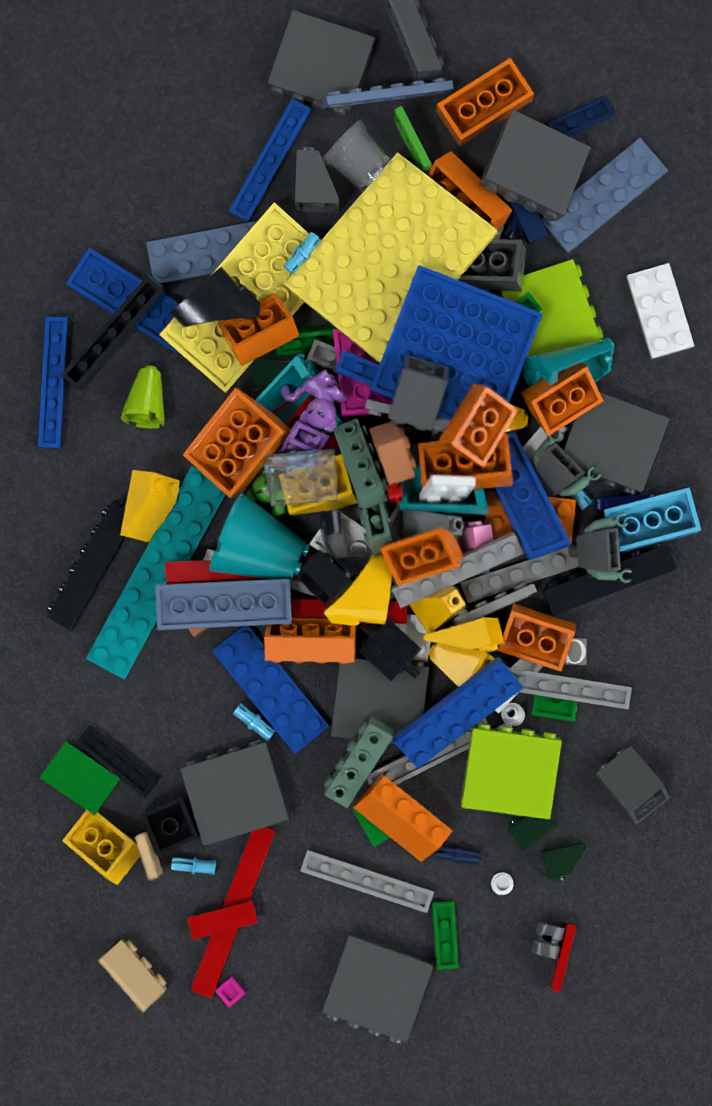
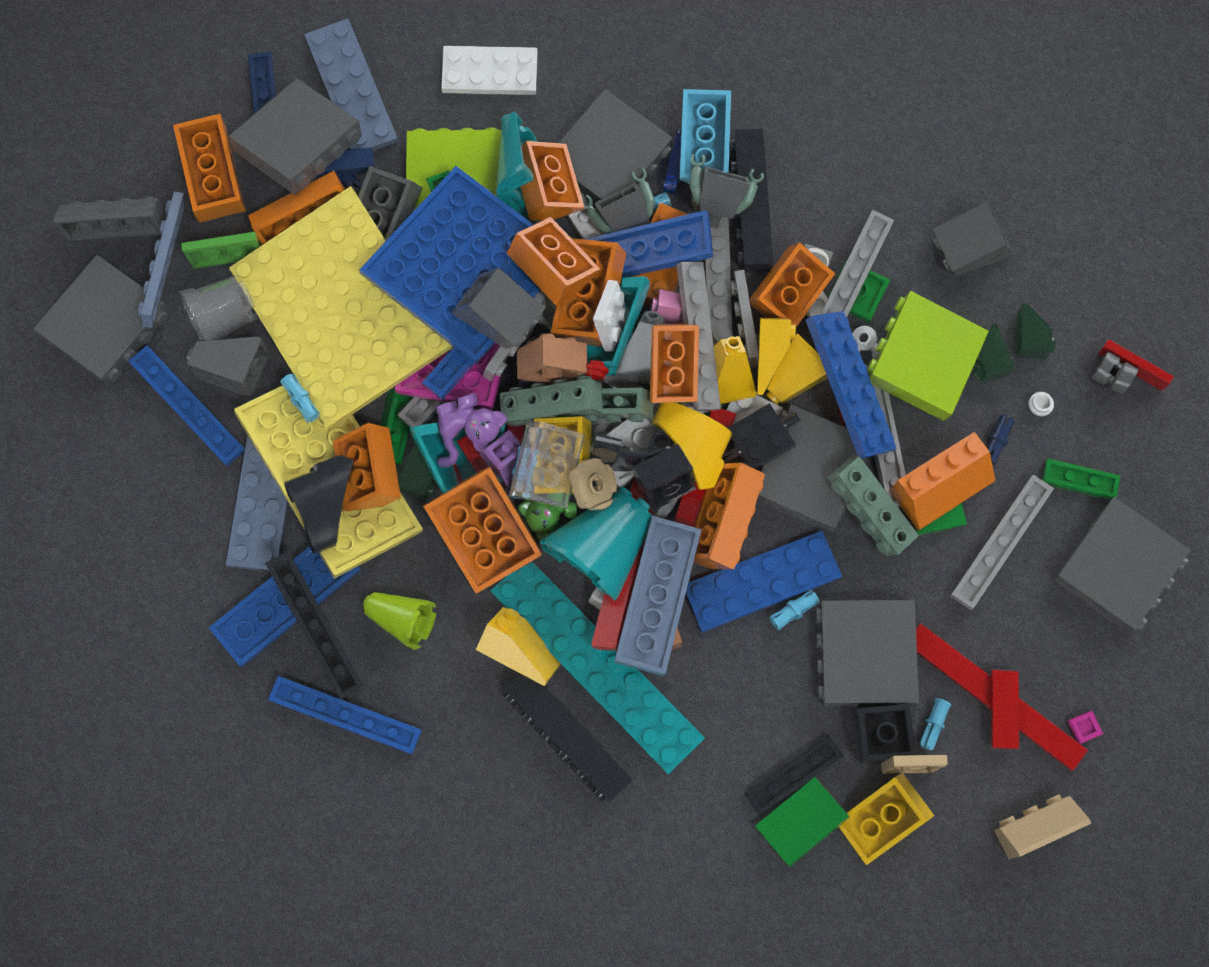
camera: 75 degrees left, 10 degrees down
none -> tan plate [570,458,617,510]

